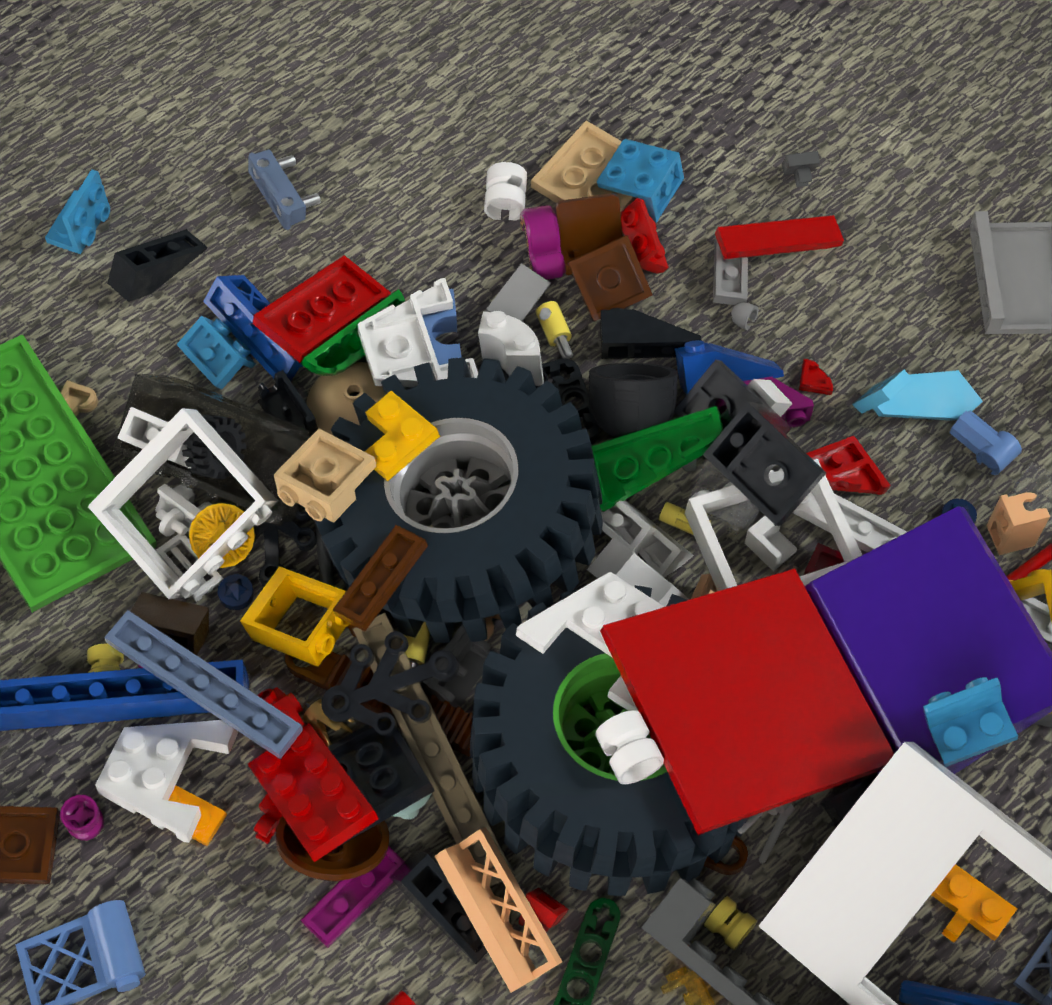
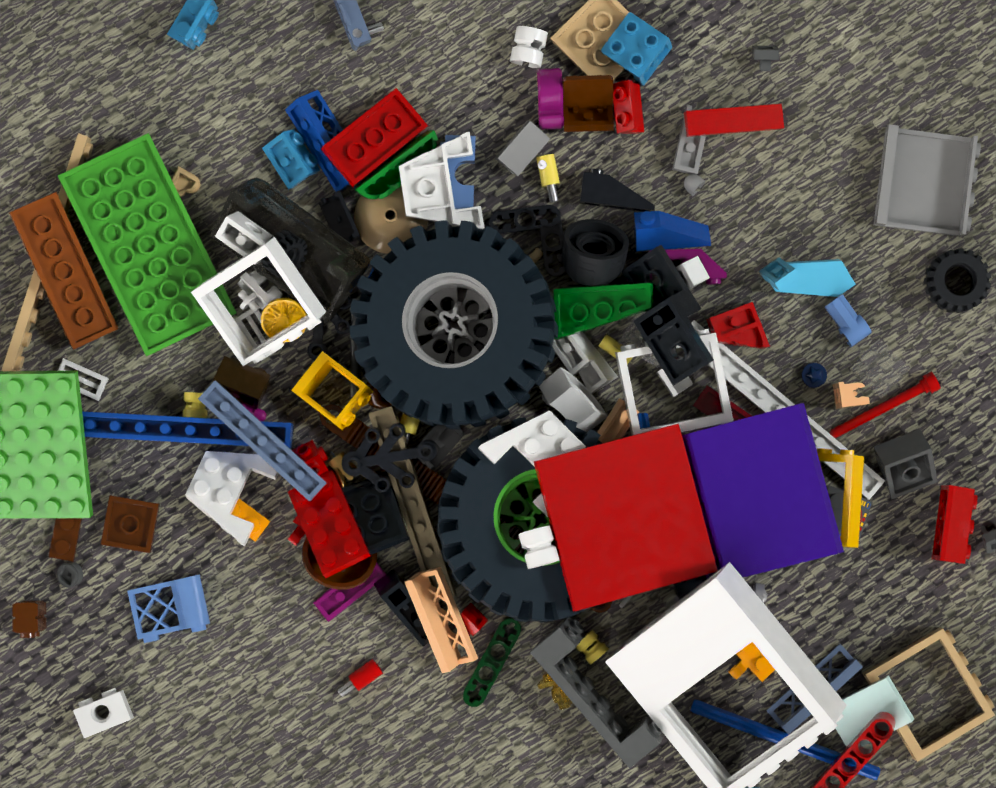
camera: 10 degrees right, 25 degrees up
magenta wheel [60,795,104,841] -> none
black slope [107,229,208,302] -> none
dark blue tile [218,574,254,610] -> none
tan plate [274,429,376,523] -> none
reddish brown tile [333,525,428,631] -> none
yellow plate [365,391,440,482] -> none
white brick [478,311,544,386] -> none
reddish brown plate [567,235,653,322] -> none
red tile [799,359,833,395] -> none
dark azure bracket [923,677,1018,767] -> none

